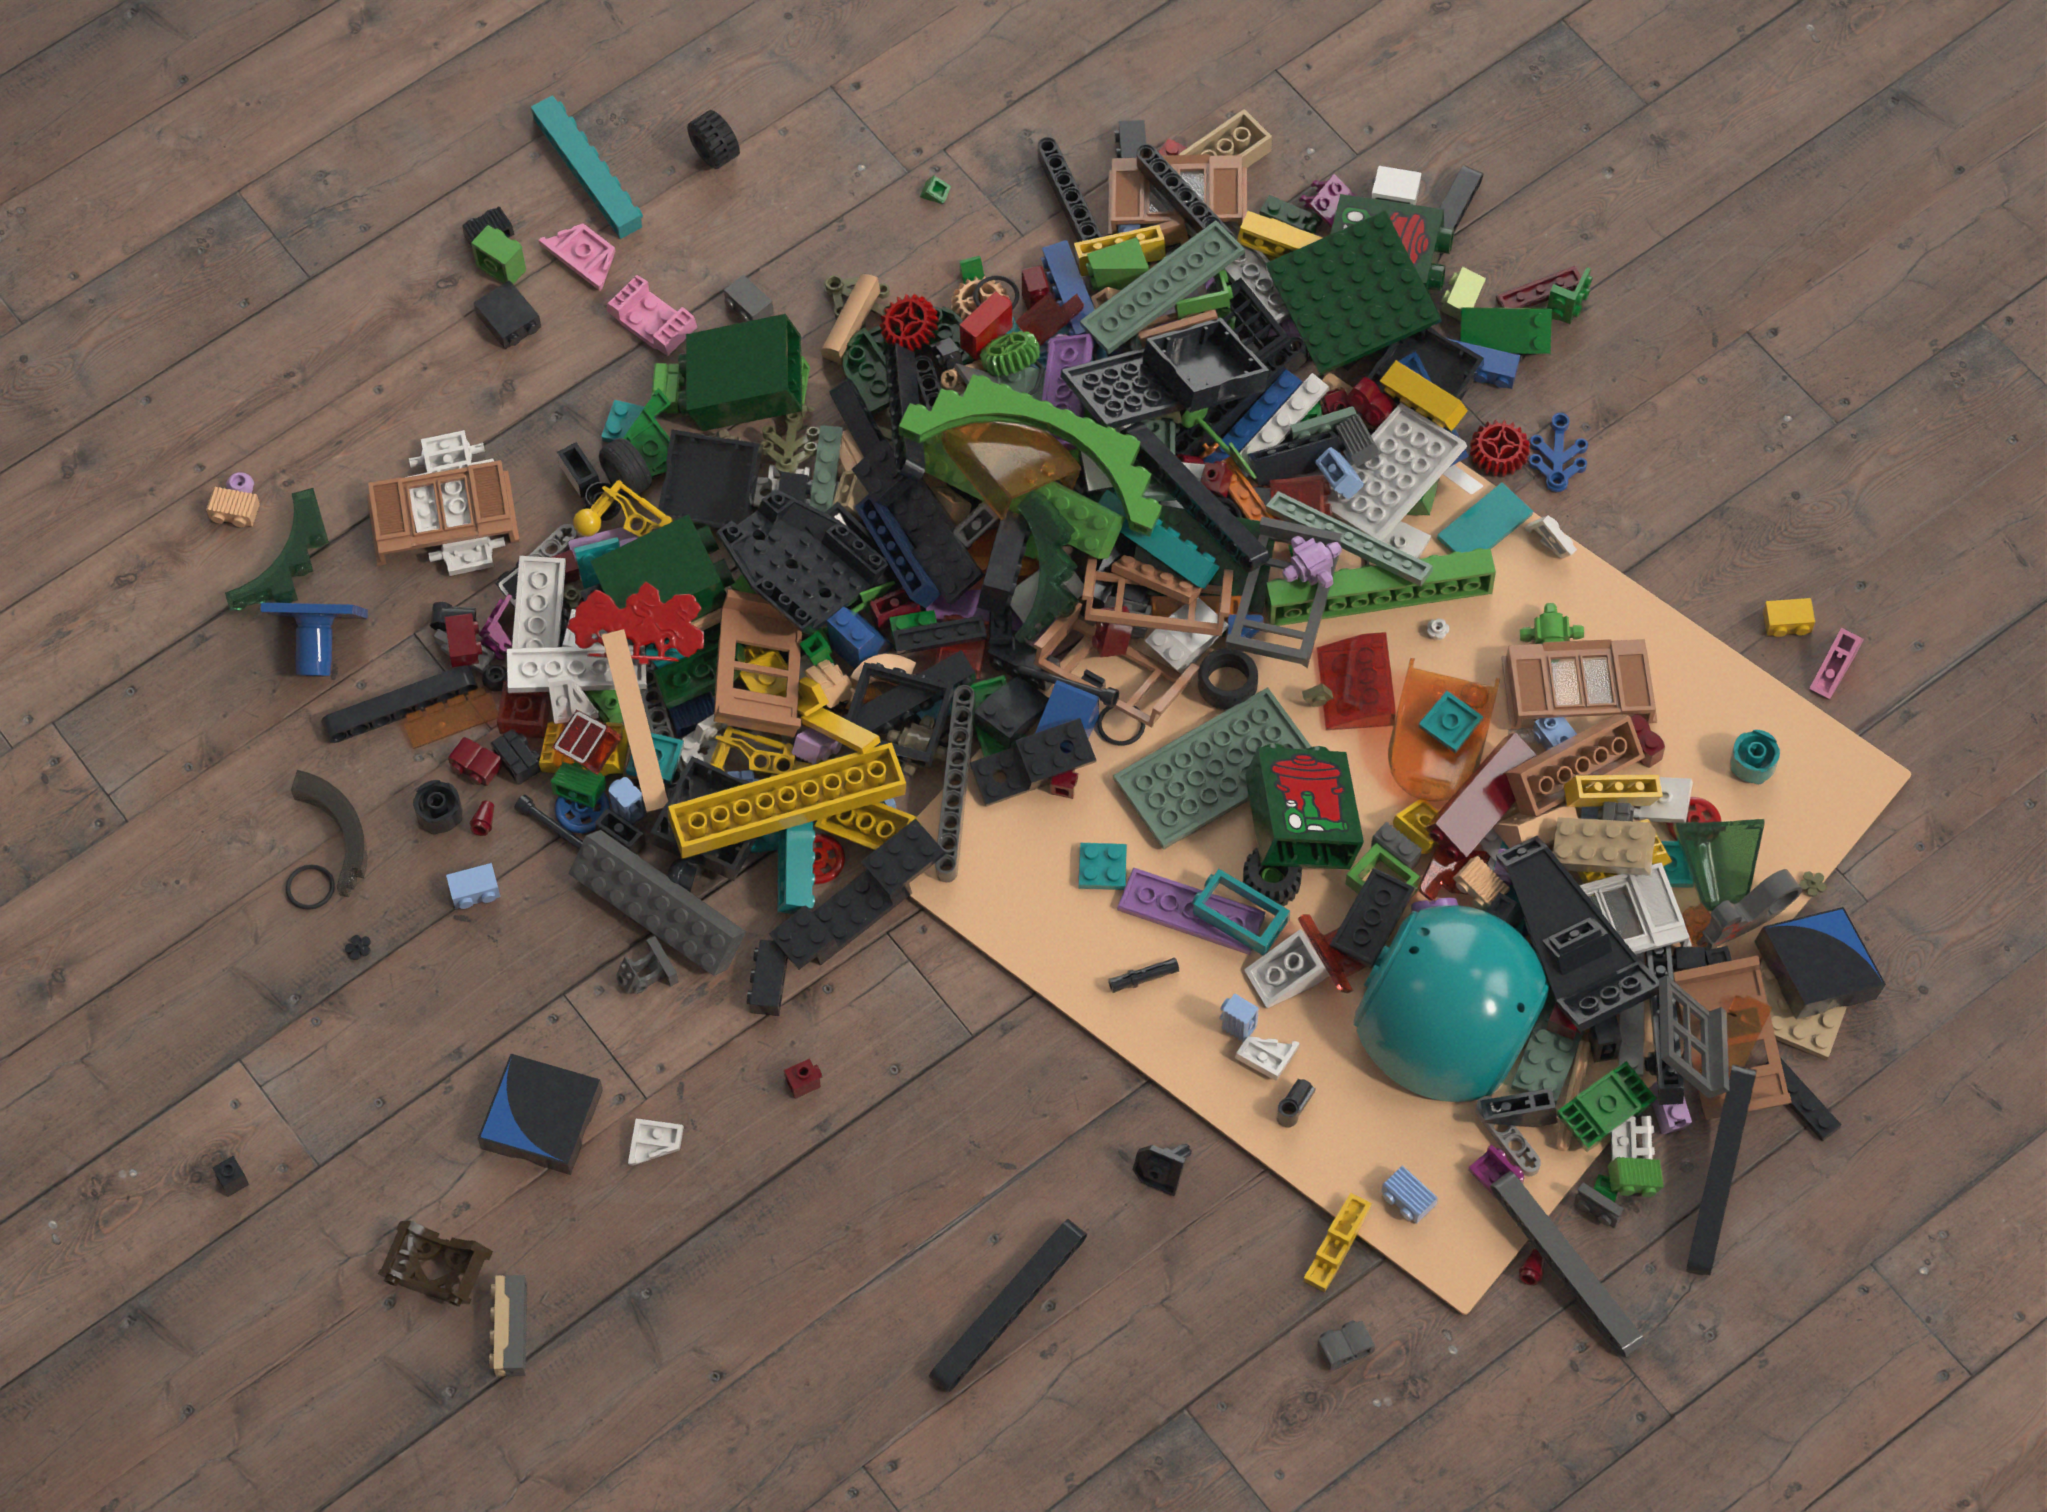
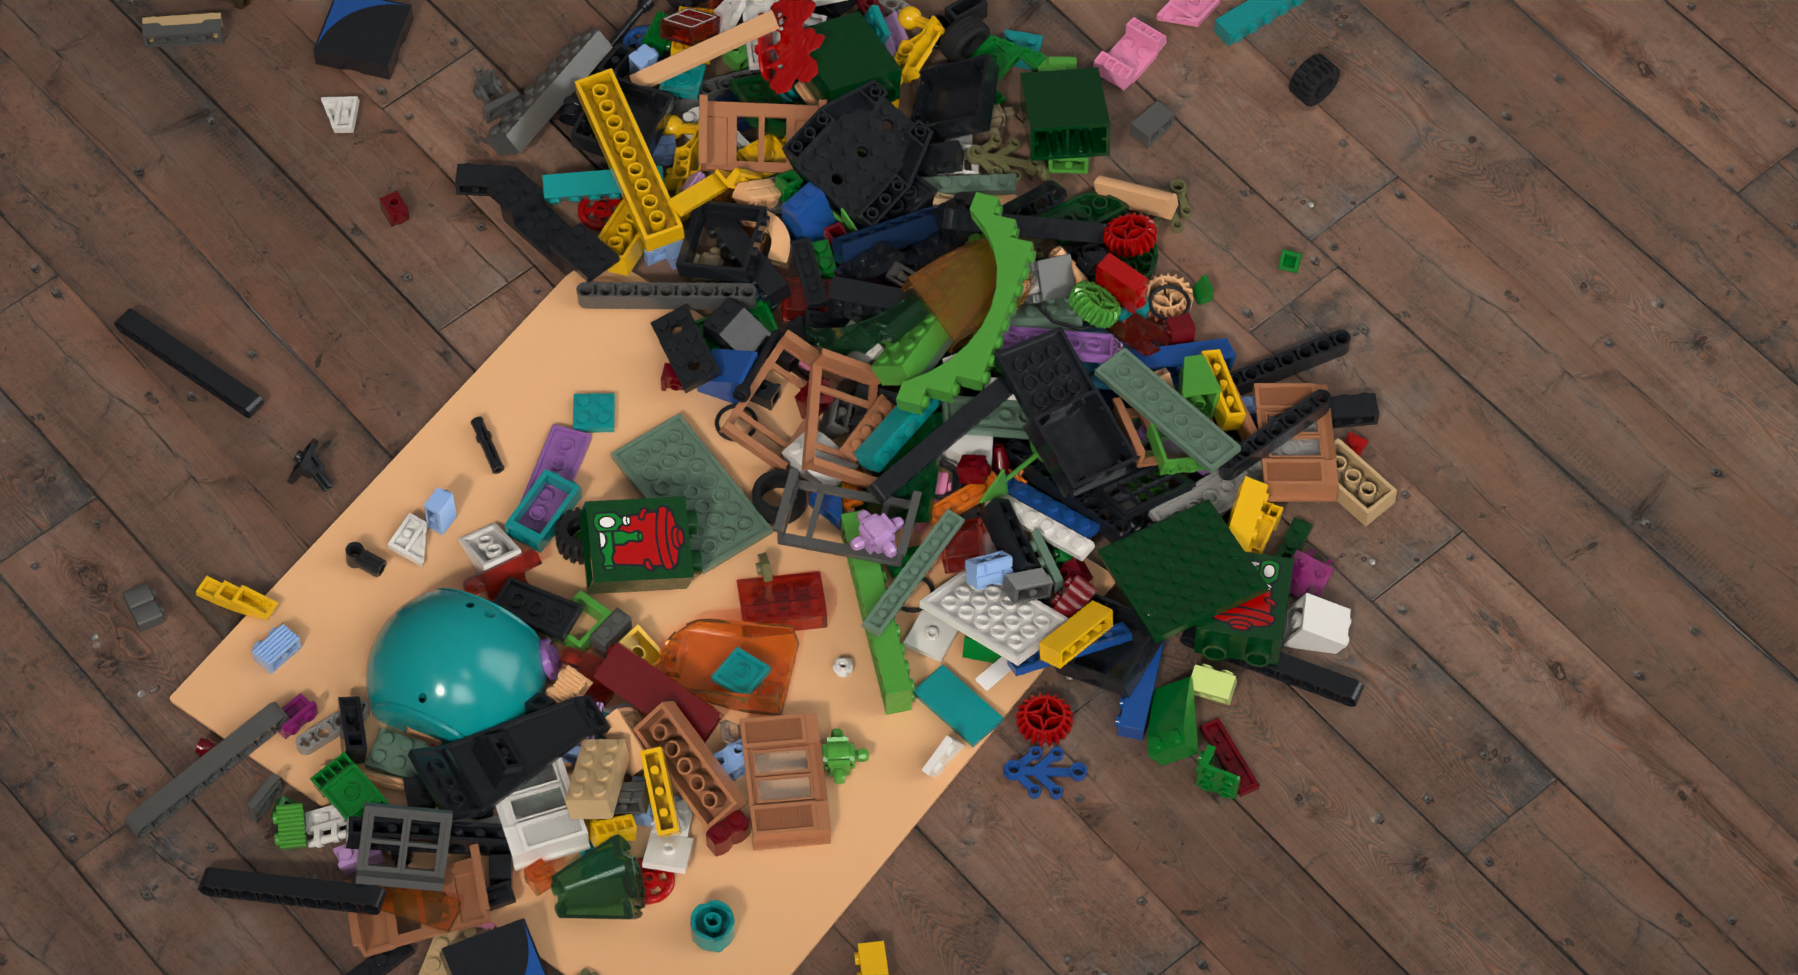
camera: 85 degrees right, 5 degrees down
dark grey animal [1696,869,1802,950] -> none

